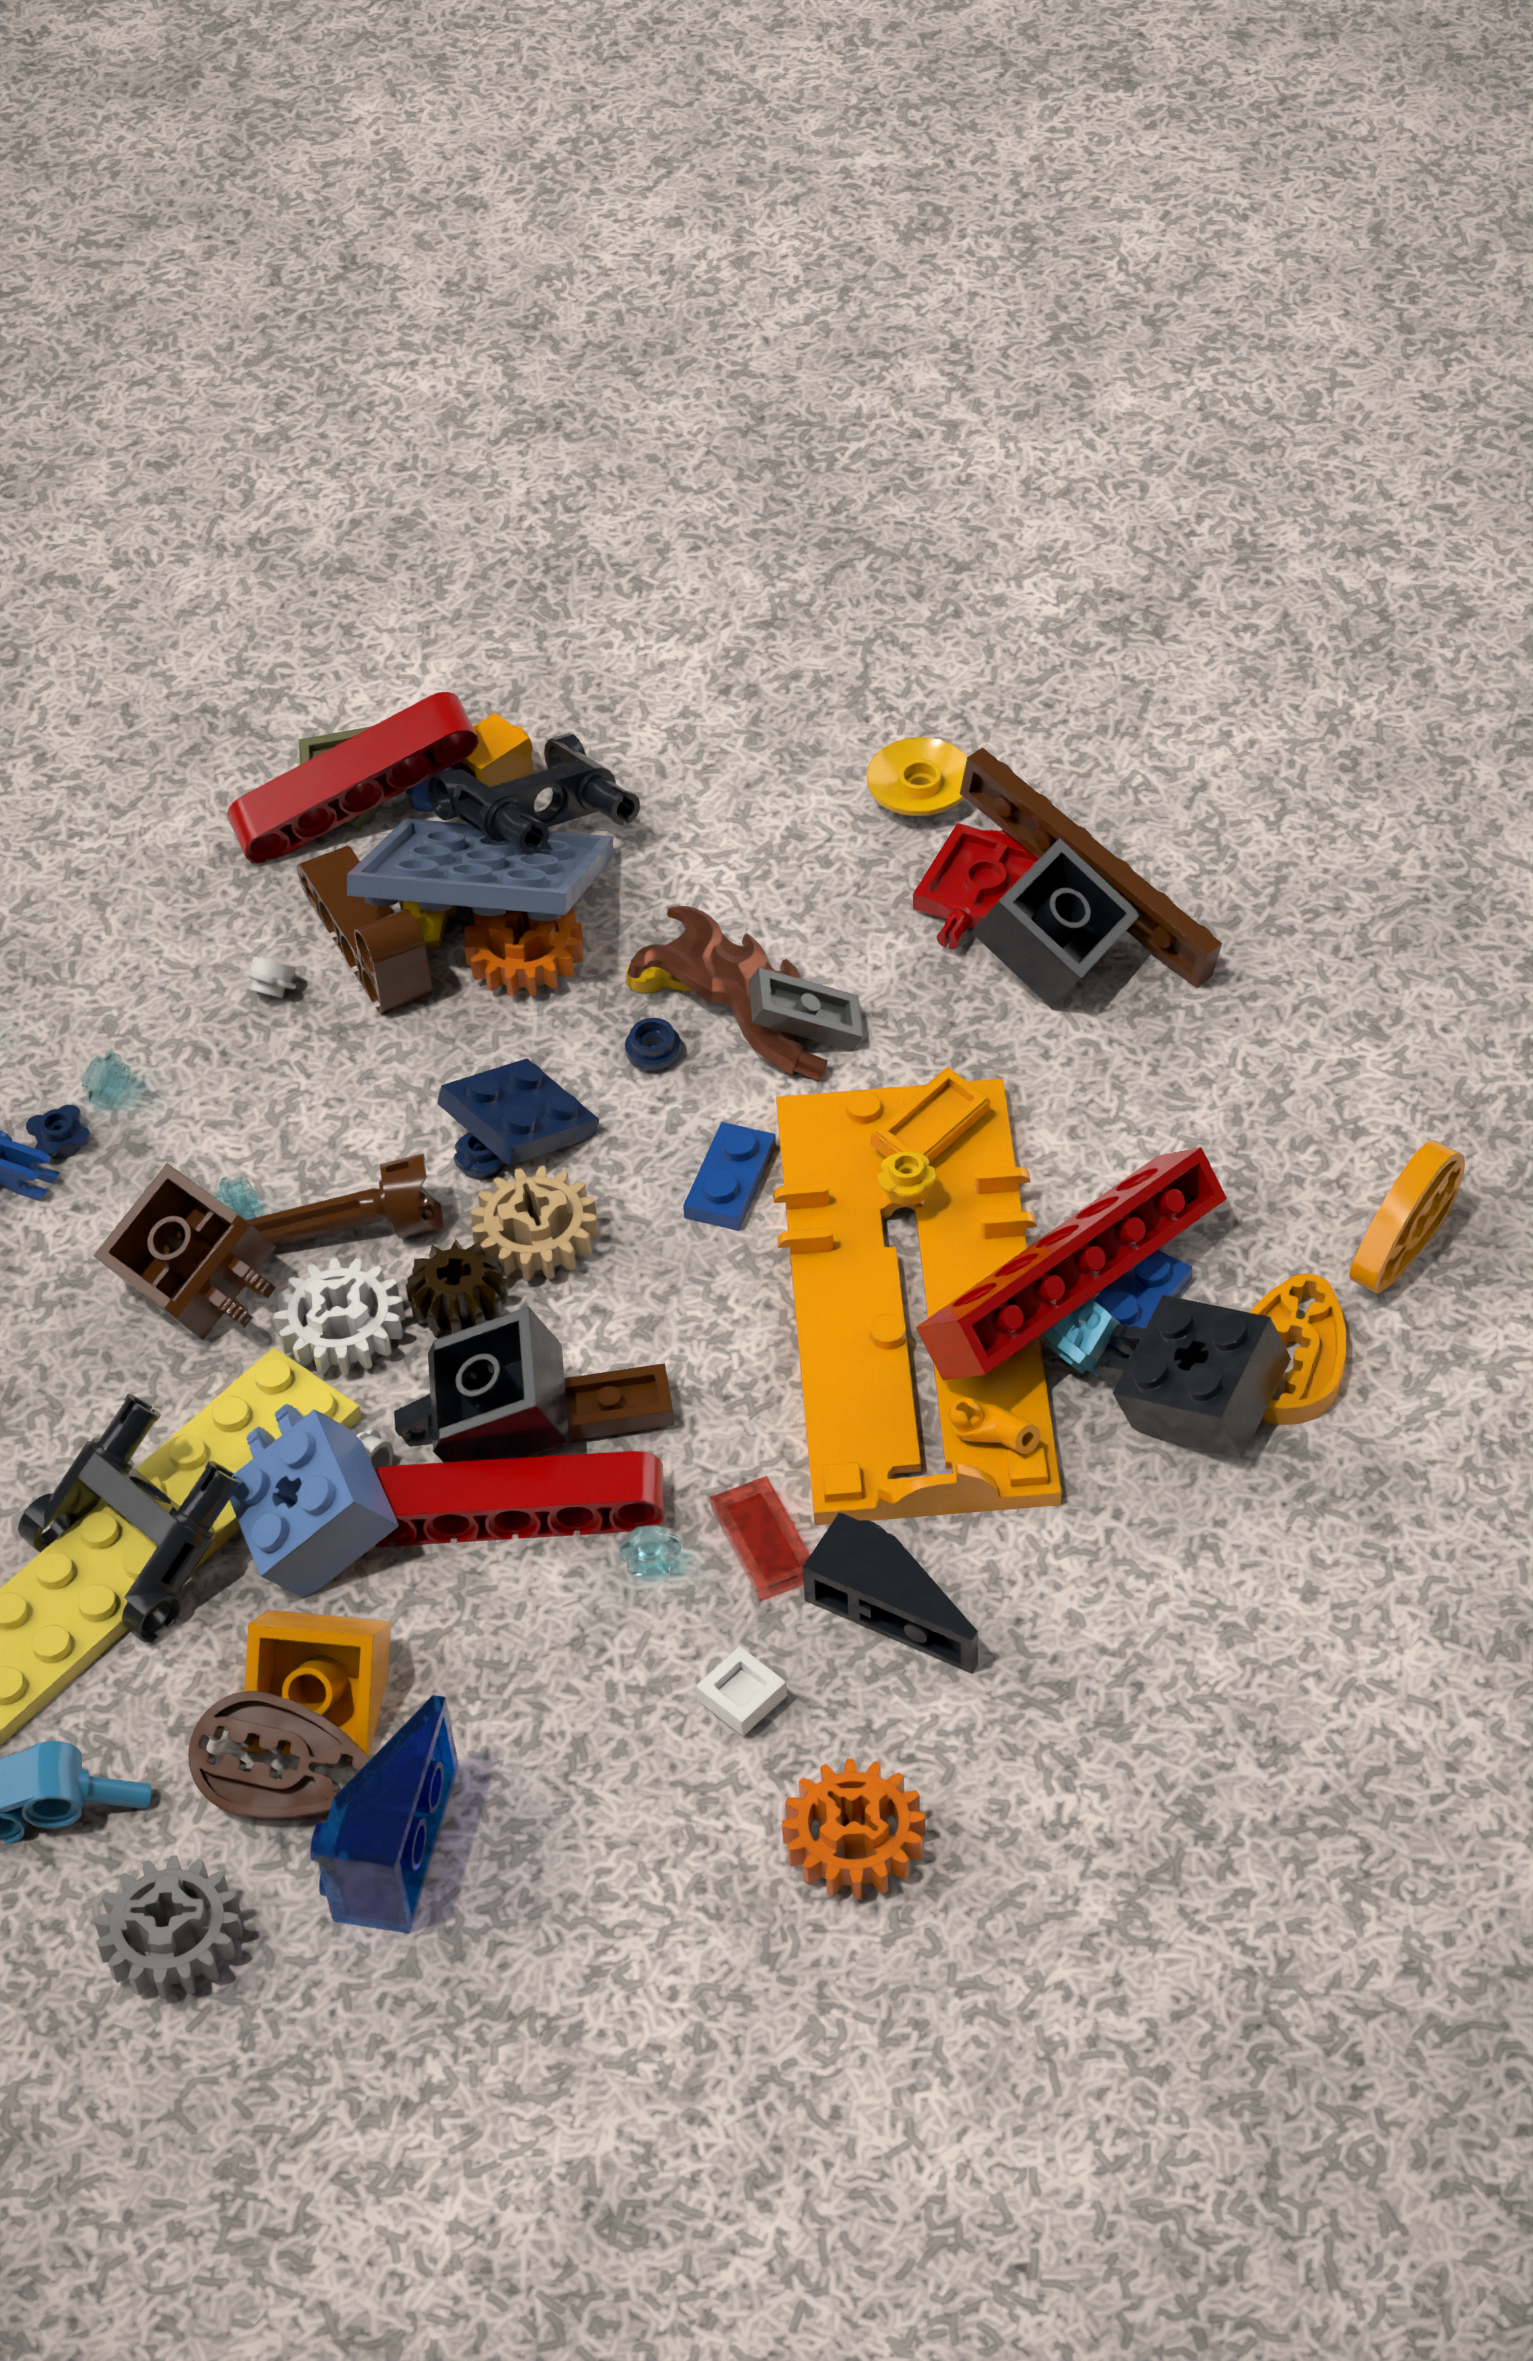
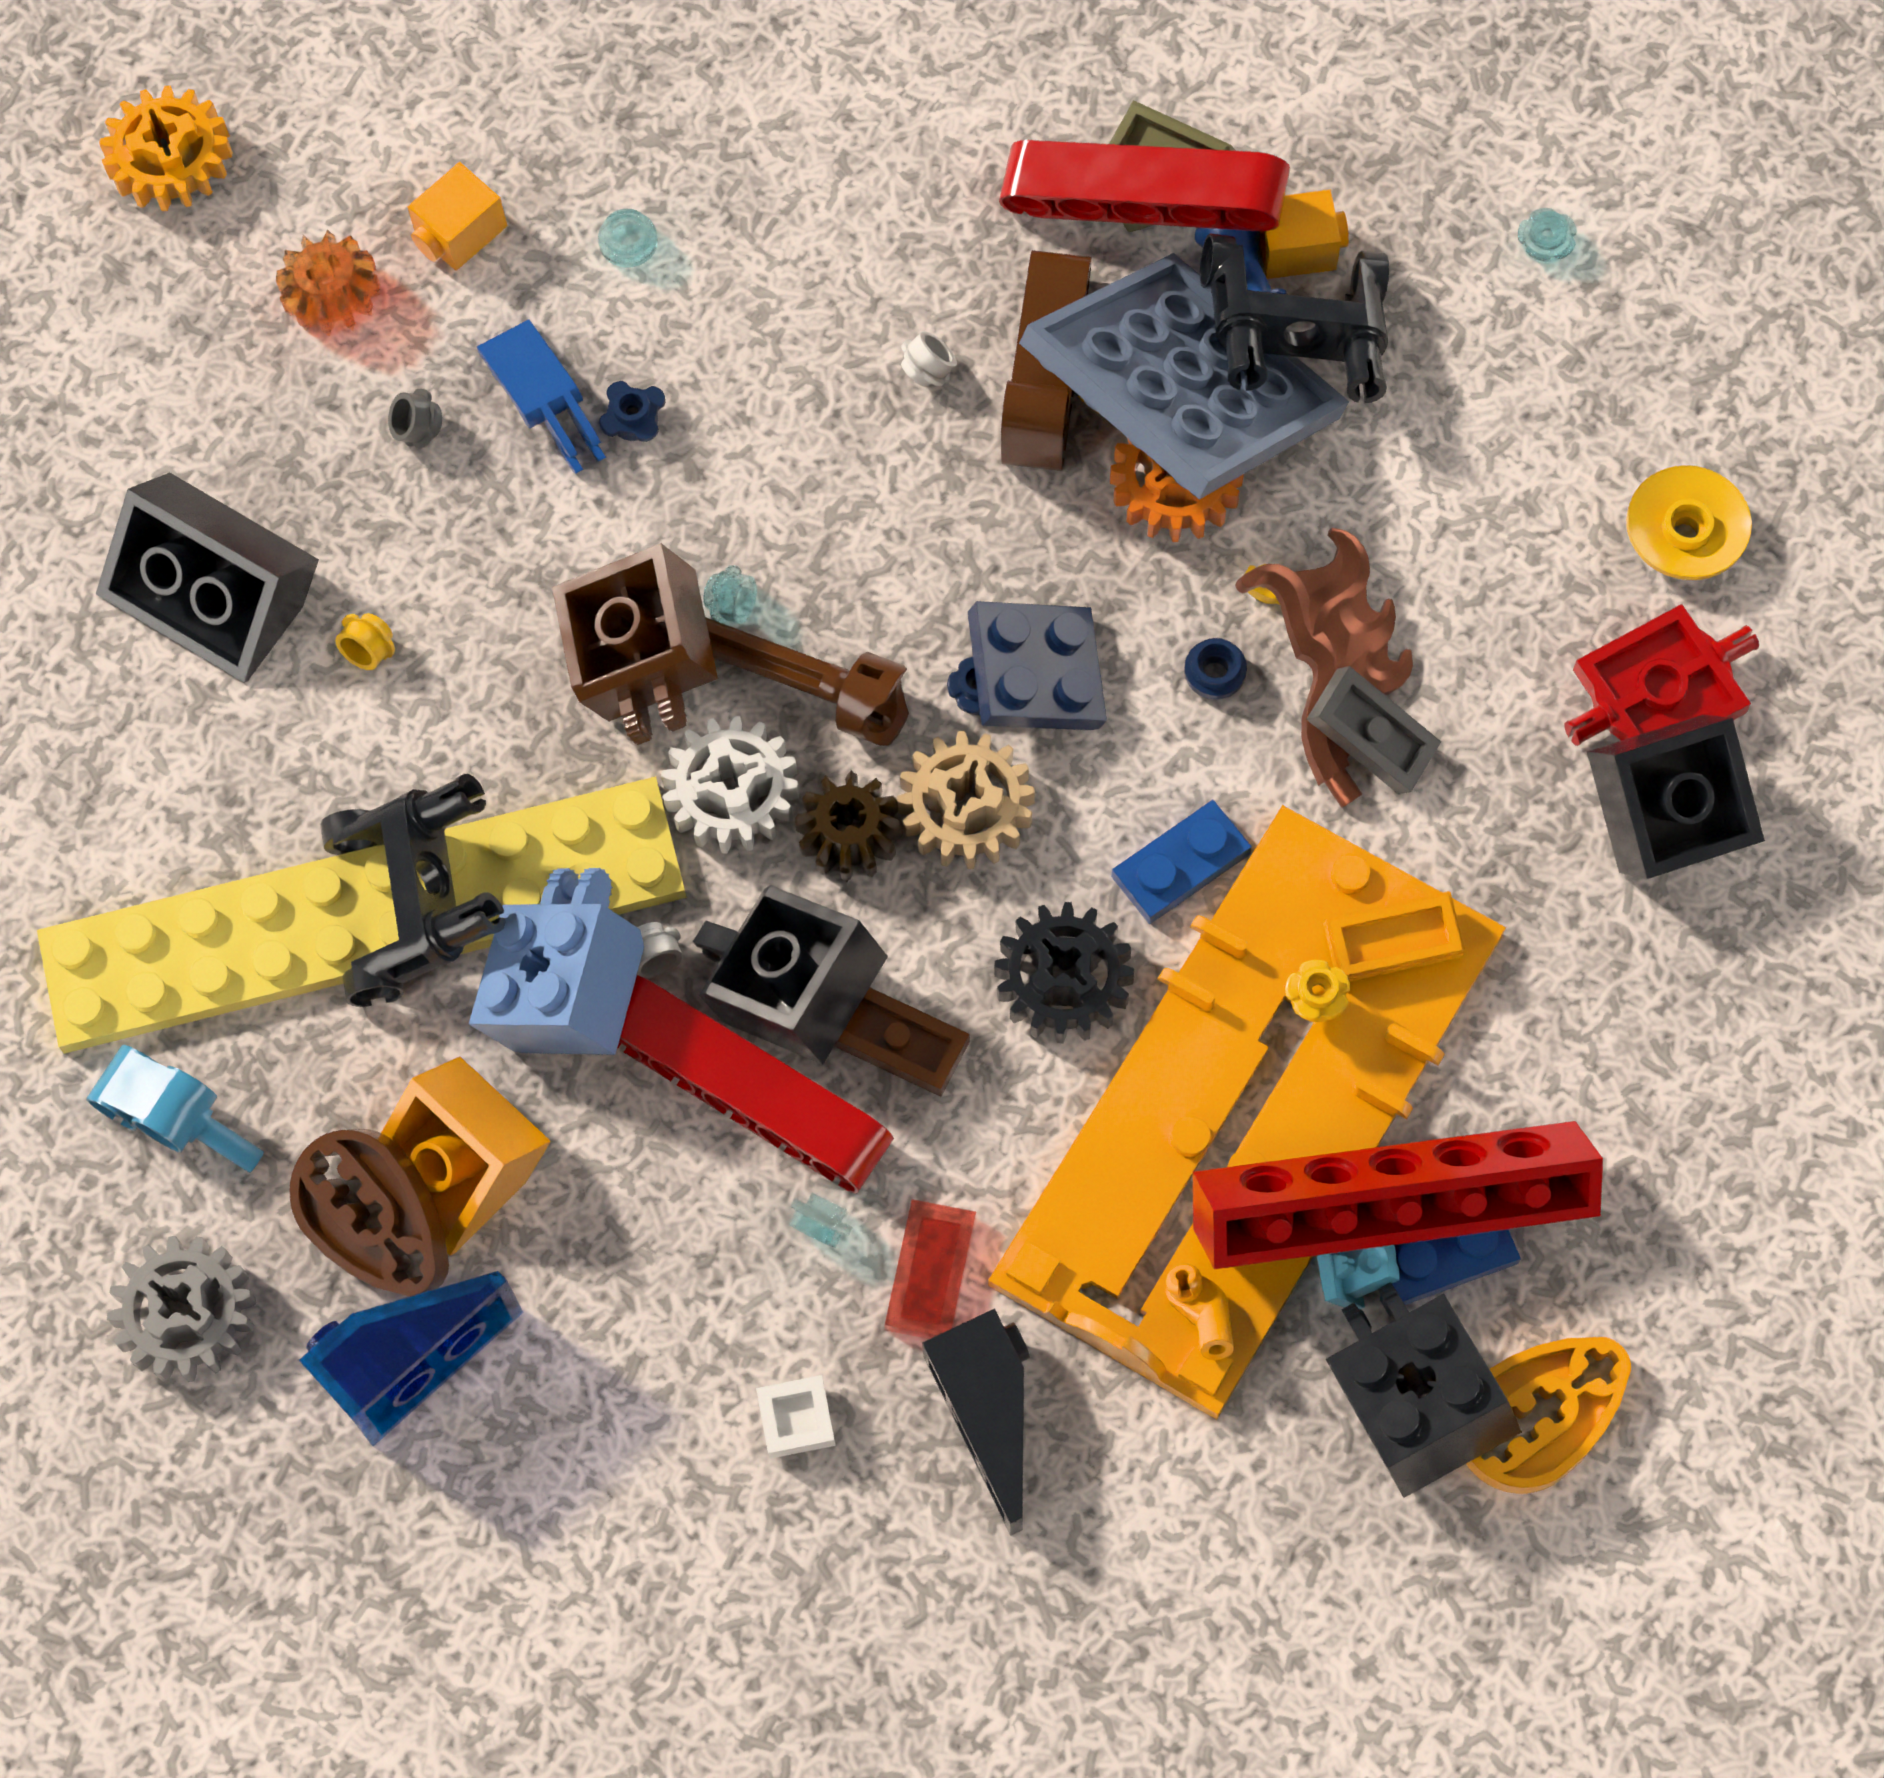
camera: 35 degrees right, 20 degrees up
clear light blue plate [82,1051,131,1106] -> none
orange gear [782,1759,926,1899] -> none
reddish brown plate [960,747,1222,988] -> none
light orange piece [1349,1140,1465,1294] -> none
none -> black gear [994,902,1134,1044]
none -> clear light blue plate [1518,208,1577,264]

